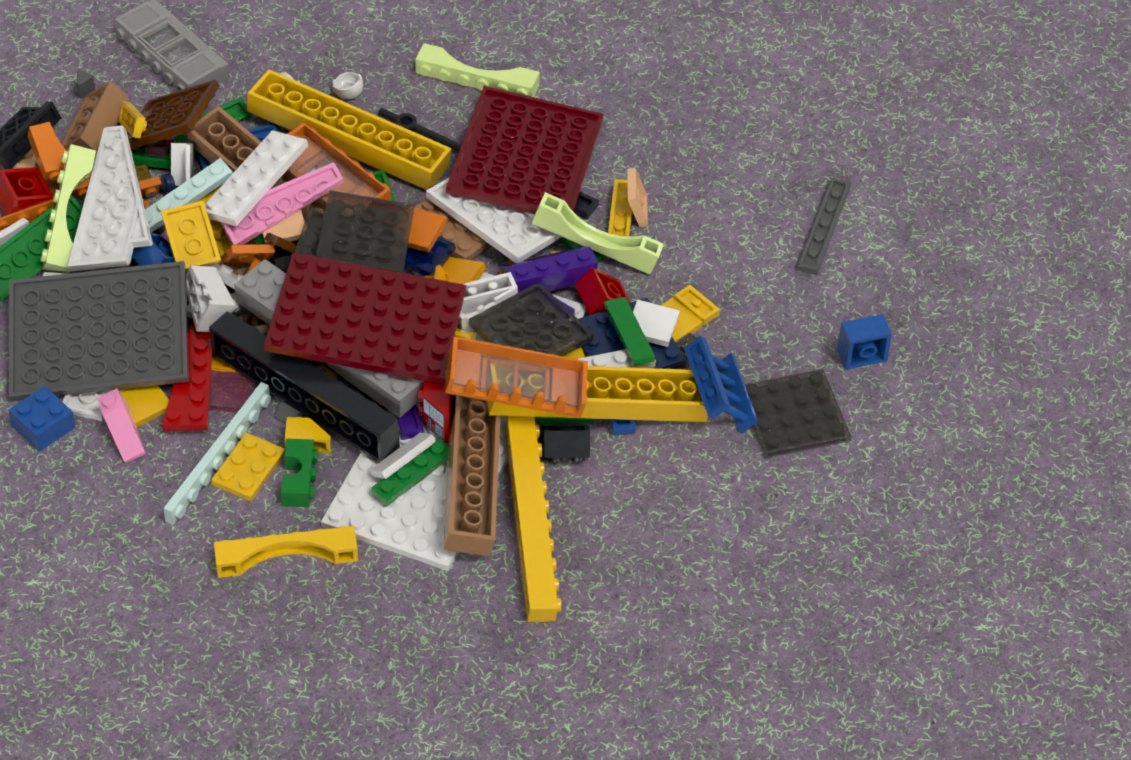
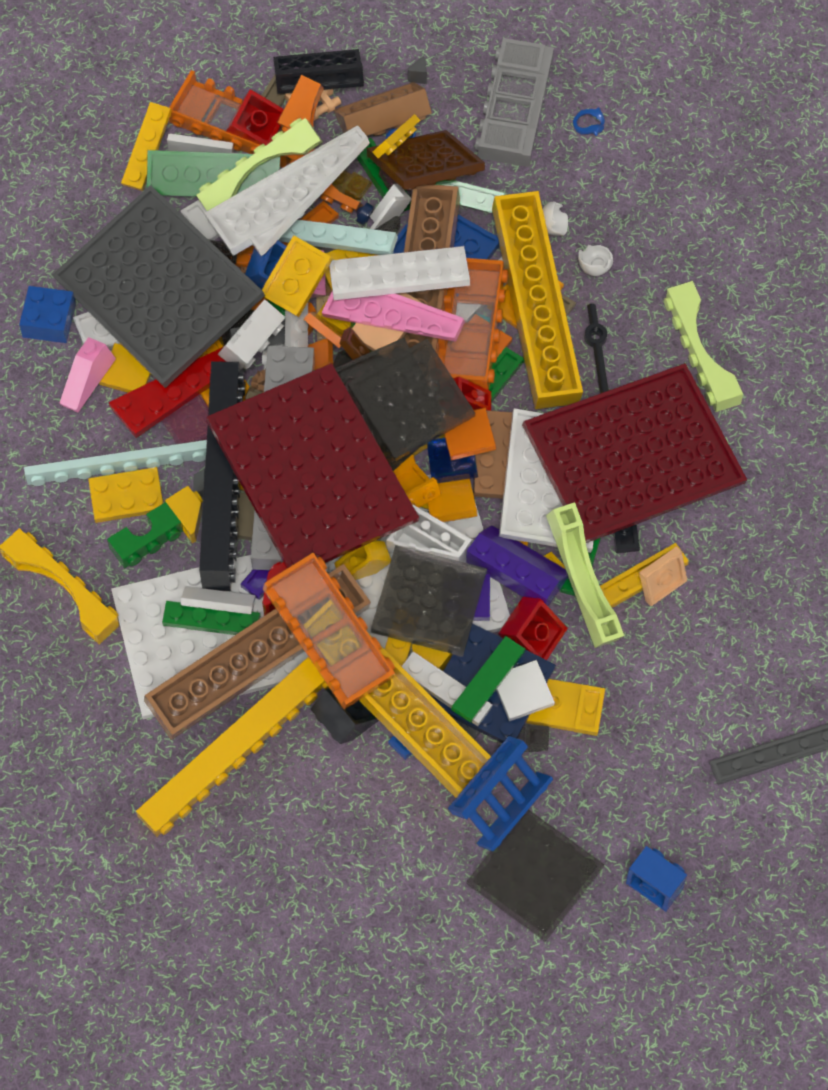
camera: 55 degrees right, 15 degrees up
none -> blue piece [573,107,605,136]

